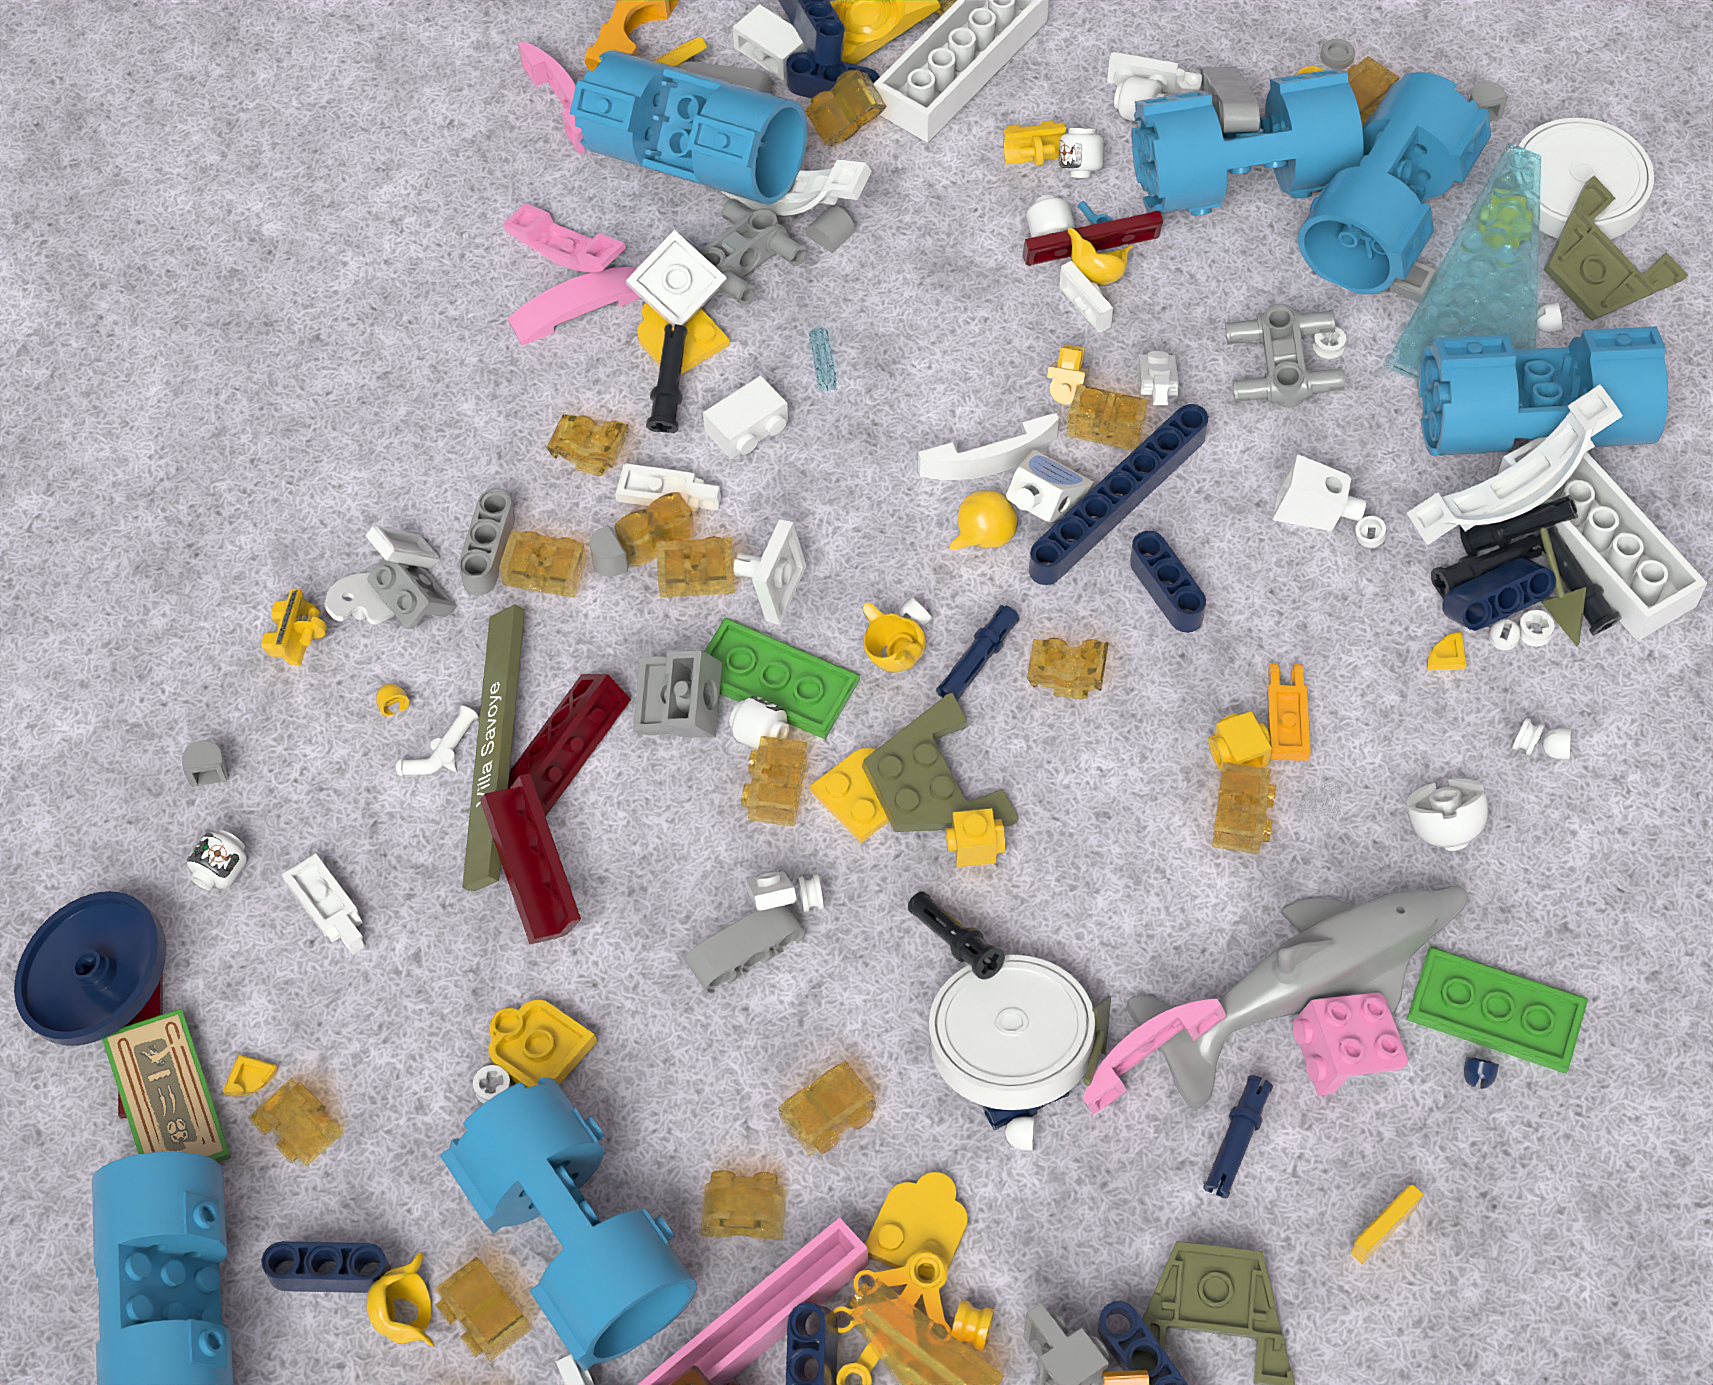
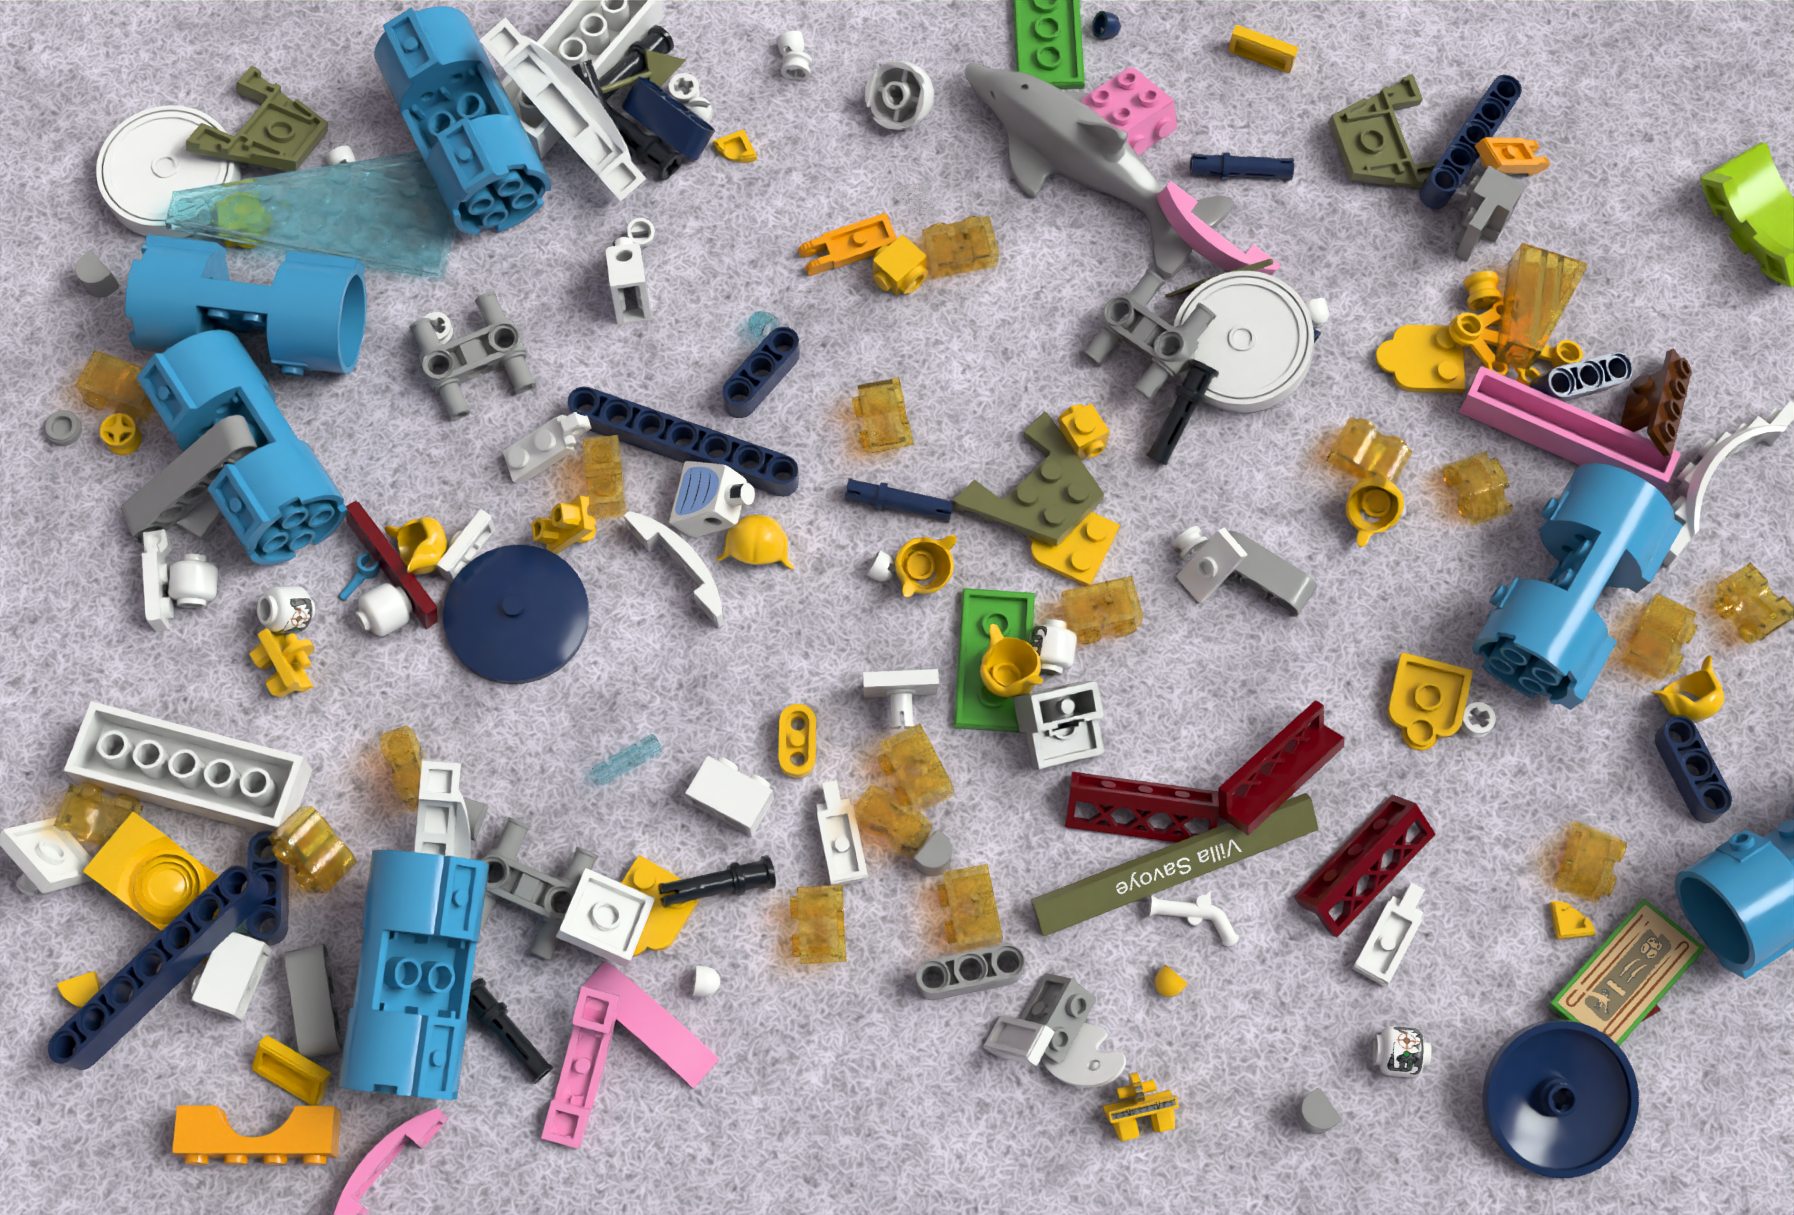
camera: 115 degrees left, 10 degrees up
none -> clear yellow brick [380,725,426,812]
none -> dark blue dish [443,545,590,684]
none -> black pin [468,978,553,1084]
none -> white hinge [692,965,720,997]
none -> clear light blue hinge [748,310,779,341]
none -> yellow plate [778,704,817,779]
none -> yellow hair [980,624,1043,698]
none -> light grey piece [1083,269,1217,401]
none -> dark red fence [1293,794,1436,938]
none -> yellow hair [1345,472,1404,547]

